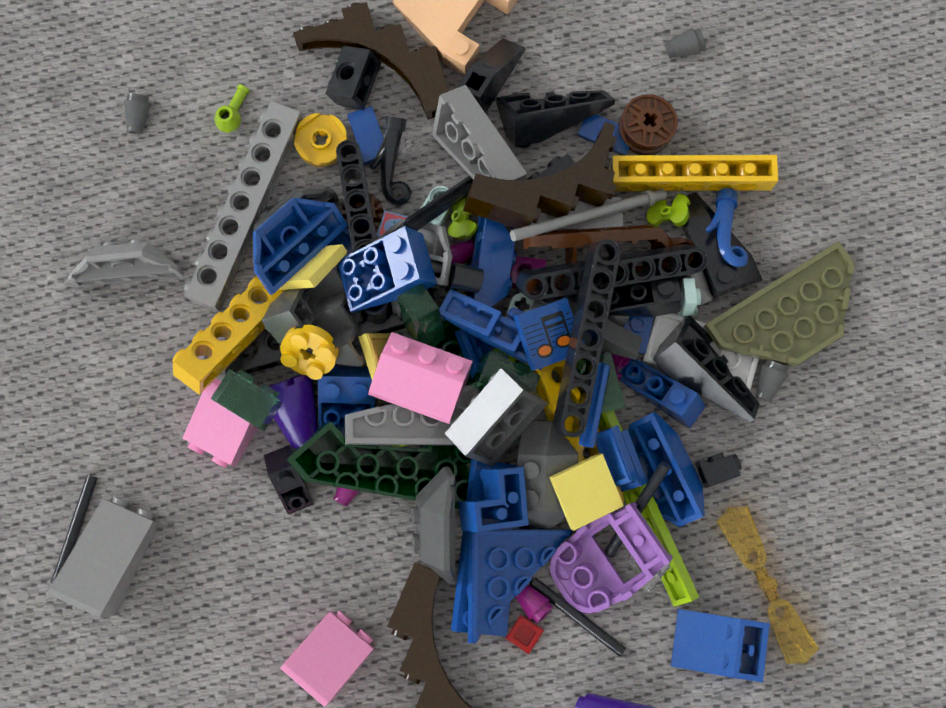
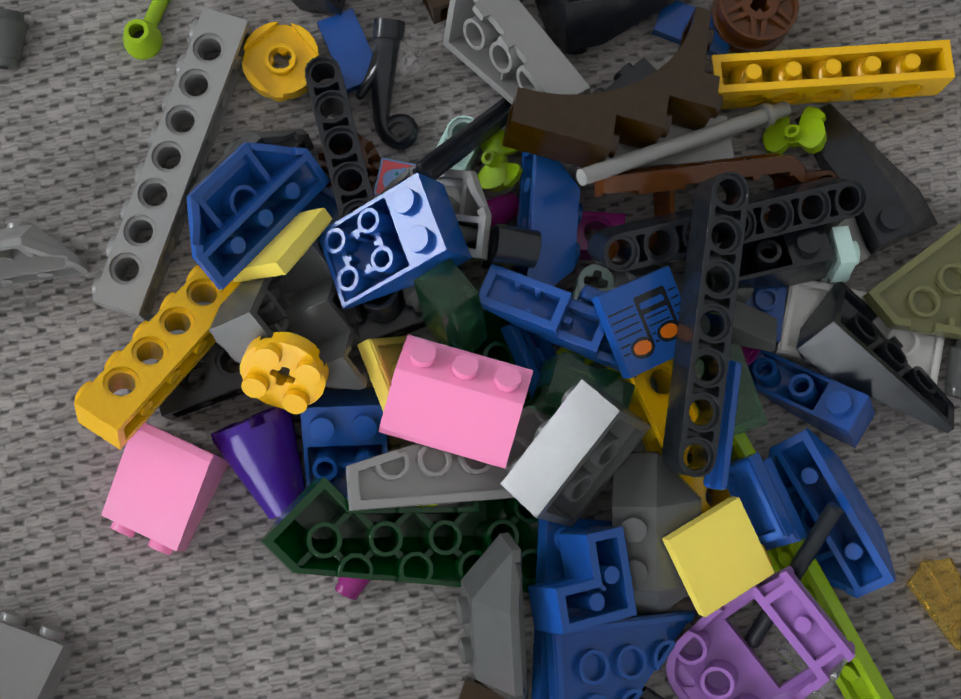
camera: 10 degrees left, 0 degrees up
clear green brick [210,369,282,432] -> none
black slope [264,445,314,515] -> none
black brick [695,452,742,489] -> none
blue plant [706,188,748,267] -> none

